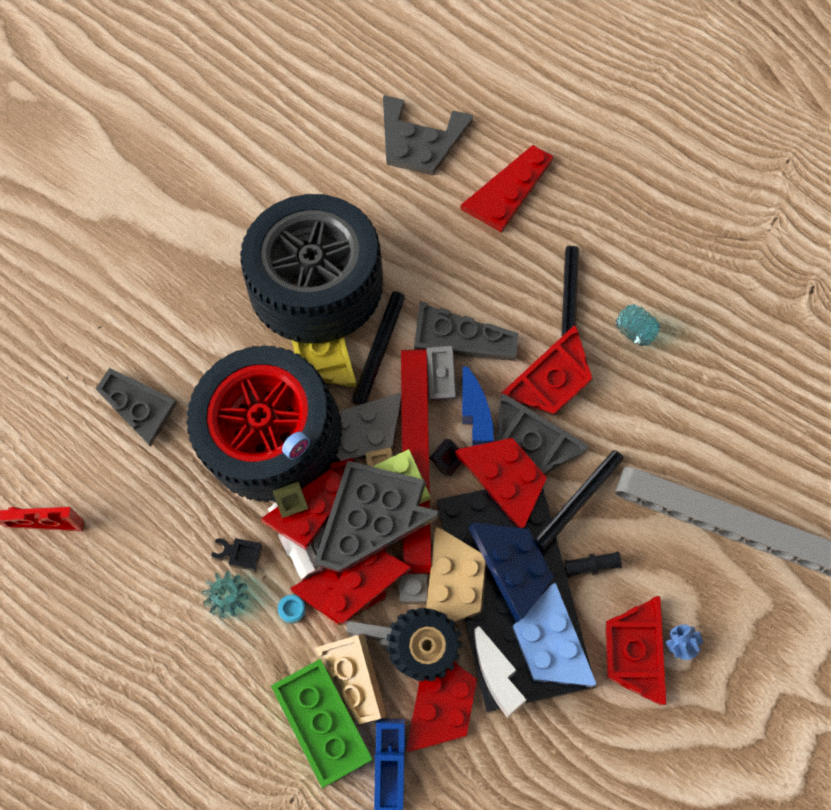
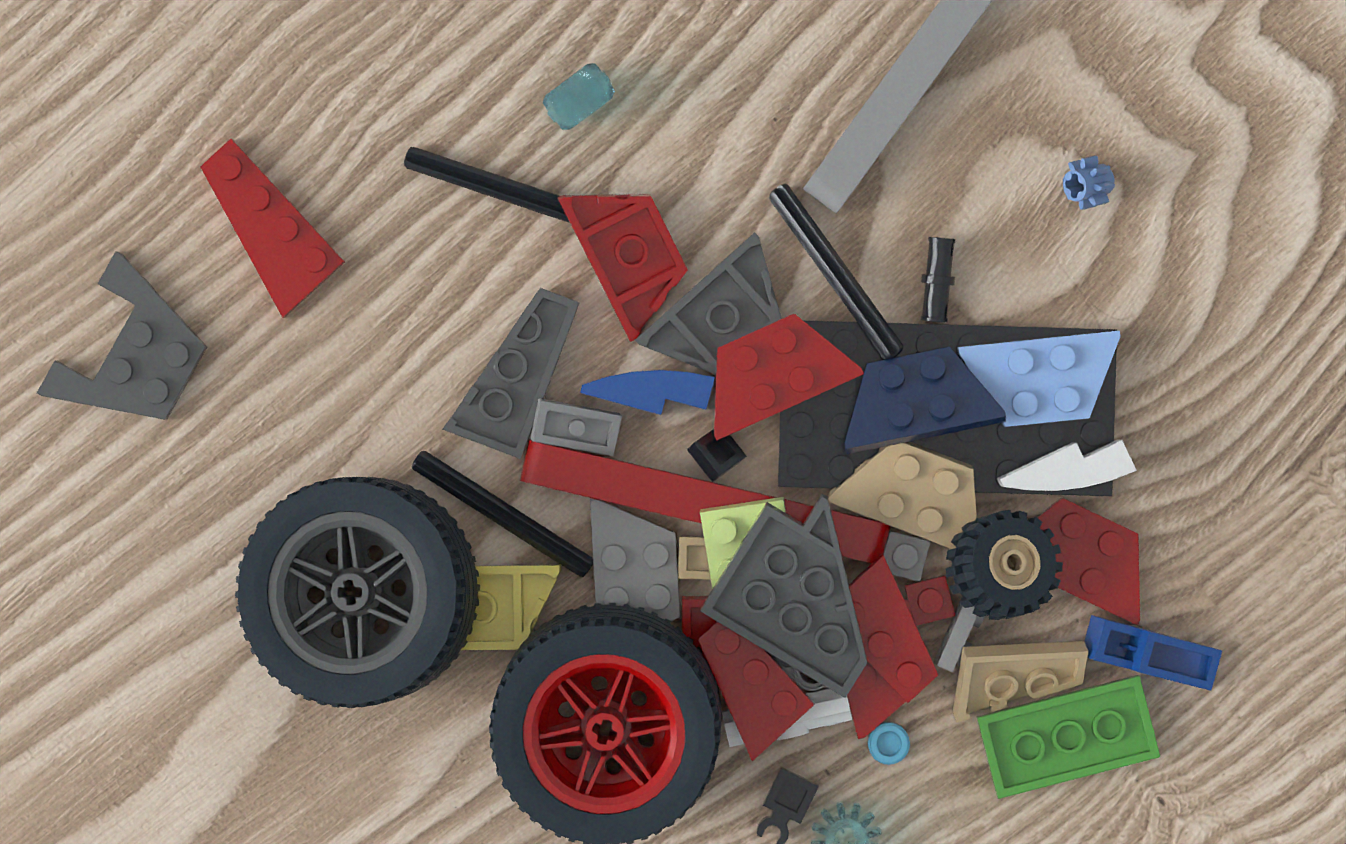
camera: 80 degrees left, 20 degrees up
olive plate [273,481,308,518] -> none
light blue tile [282,432,310,460] -> none
red wing [605,596,666,706] -> none
none -> red plate [904,575,955,626]

